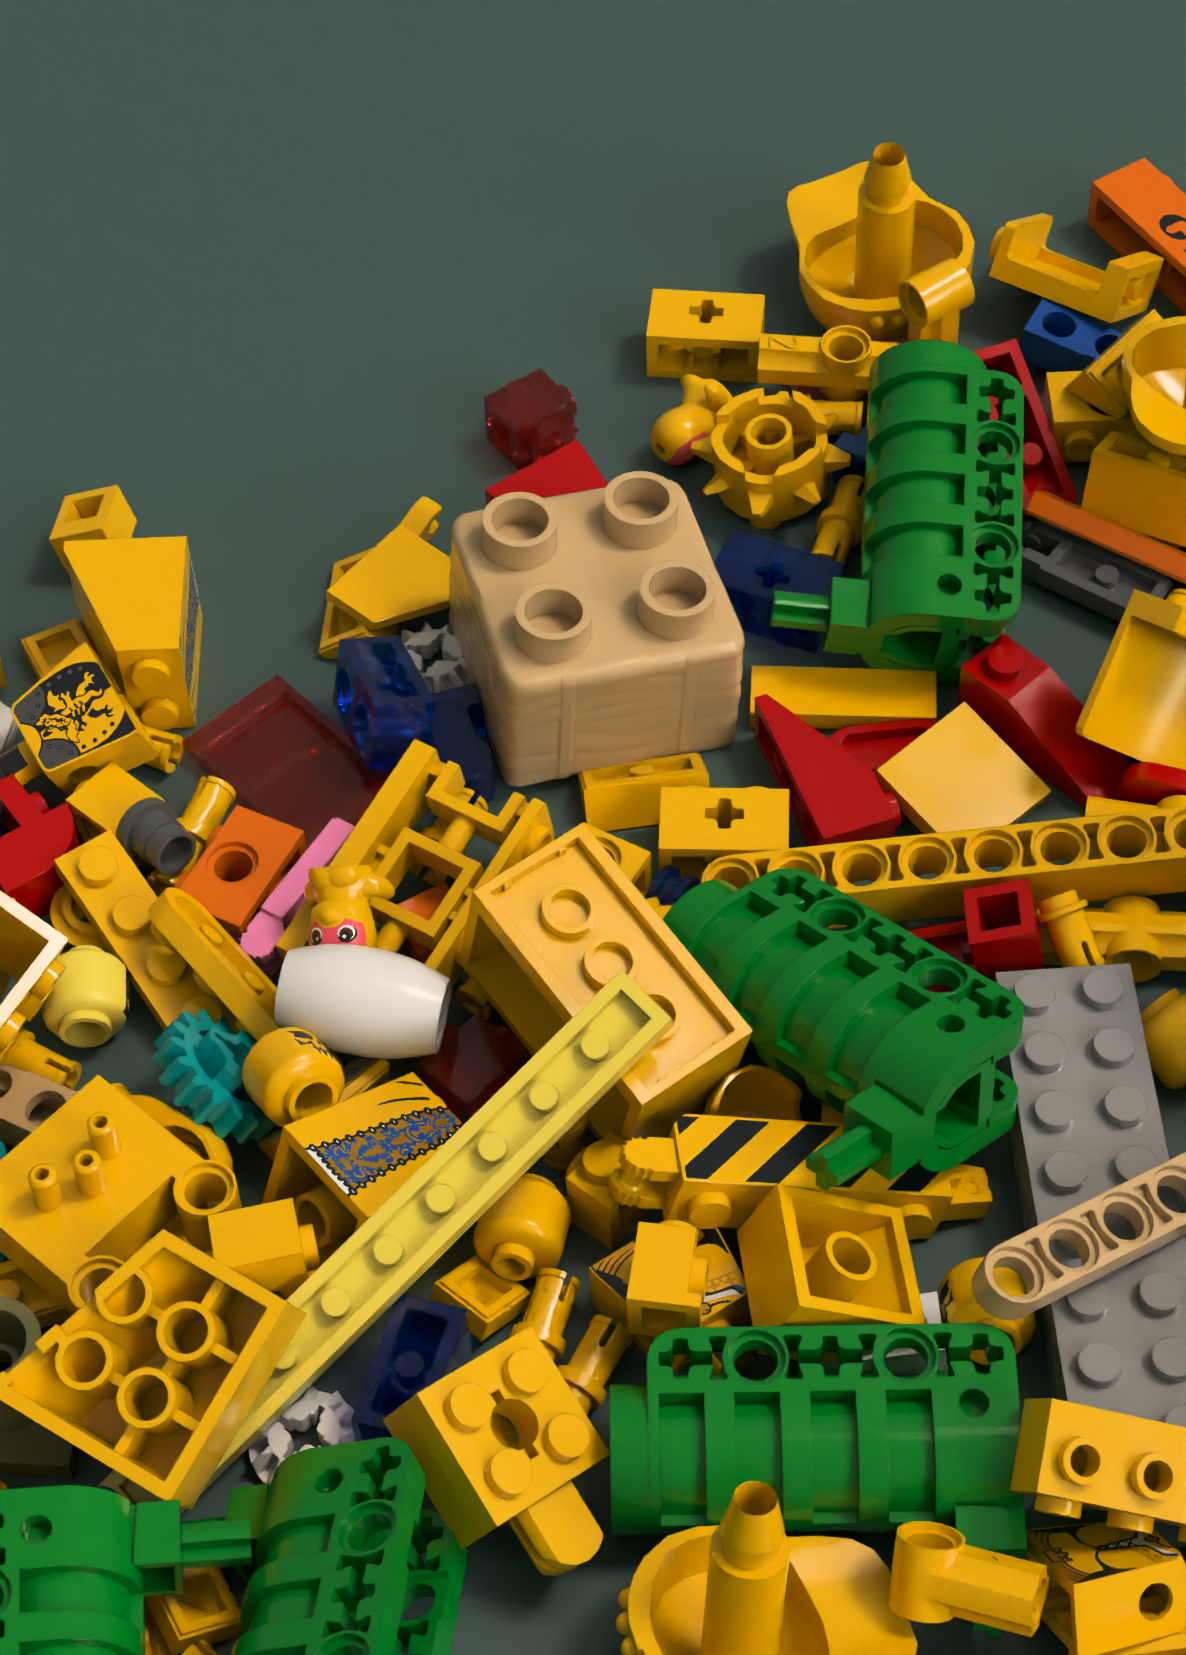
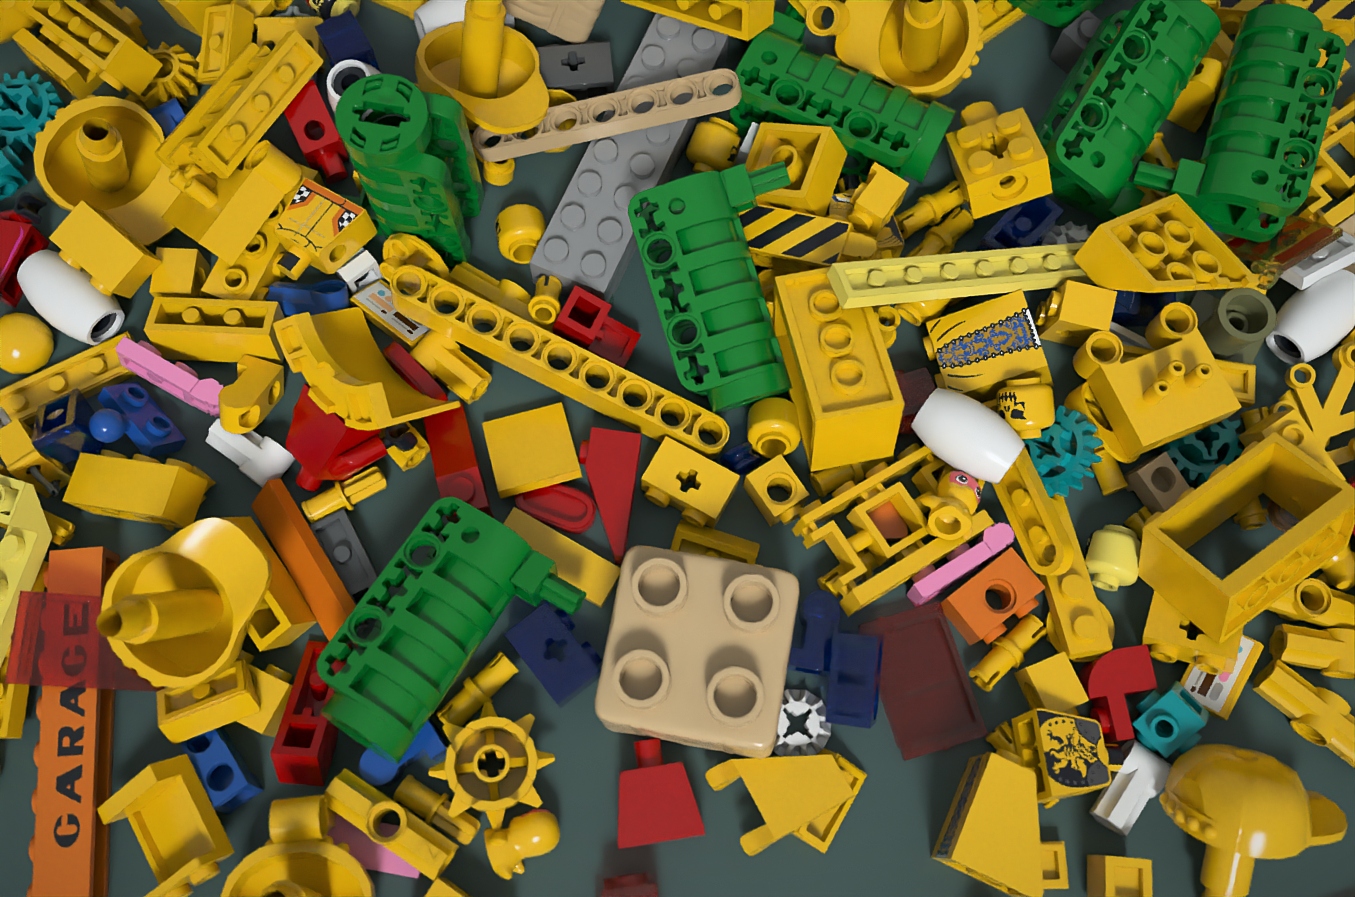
camera: 160 degrees left, 20 degrees up
dark grey piece [116,797,196,875] -> none

